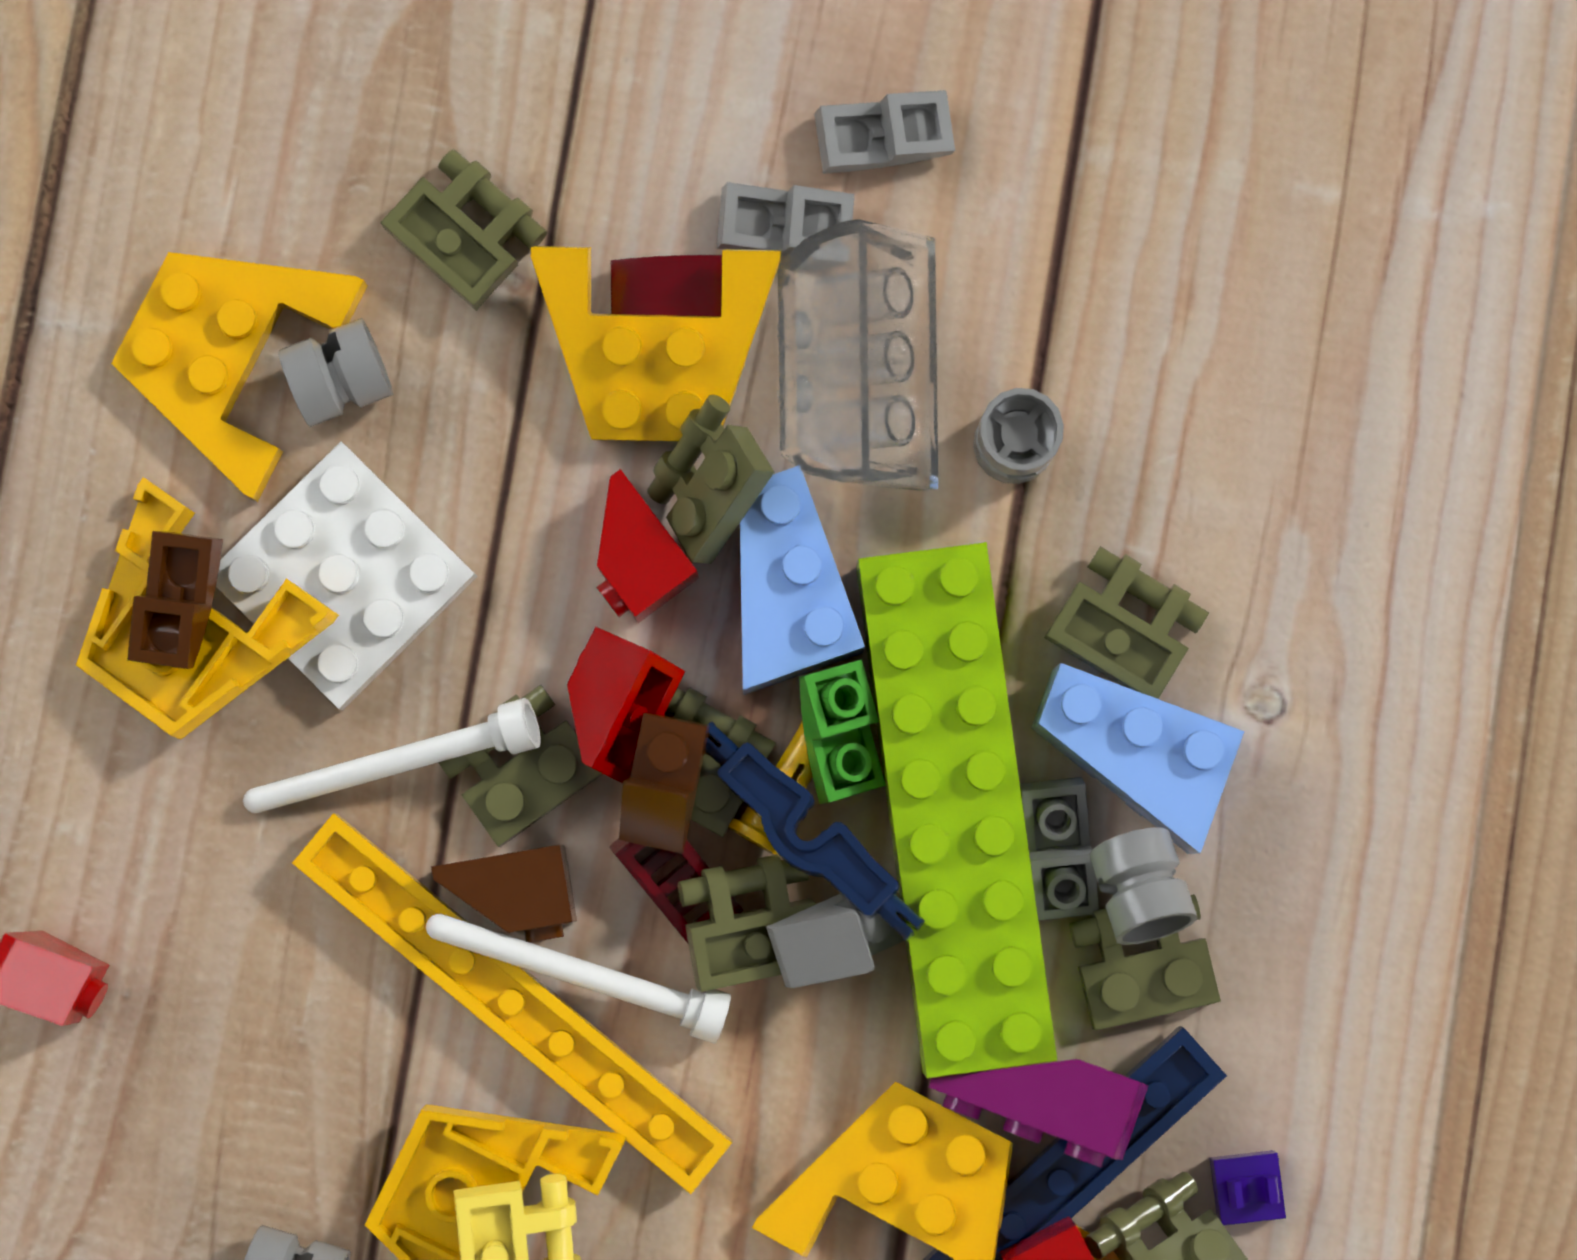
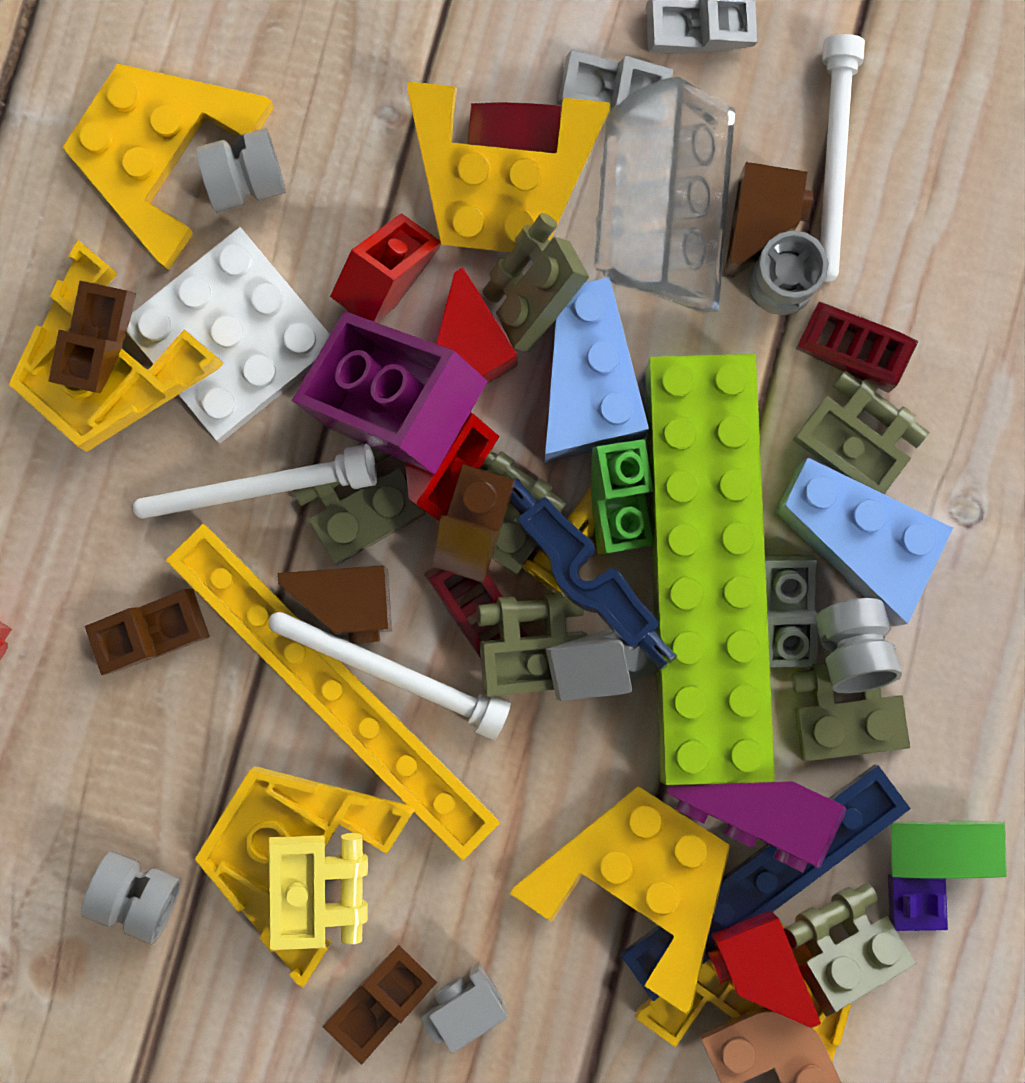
camera: 10 degrees right, 0 degrees up
olive plate [380,149,547,310] -> none
none -> reddish brown slope [84,589,210,675]
none -> magenta brick [291,311,488,474]
none -> red slope [330,213,441,323]
none -> reddish brown slope [723,162,813,277]
none -> dark red slope [796,301,918,393]
none -> white piece [820,34,865,282]
none -> bright green slope [891,820,1007,879]

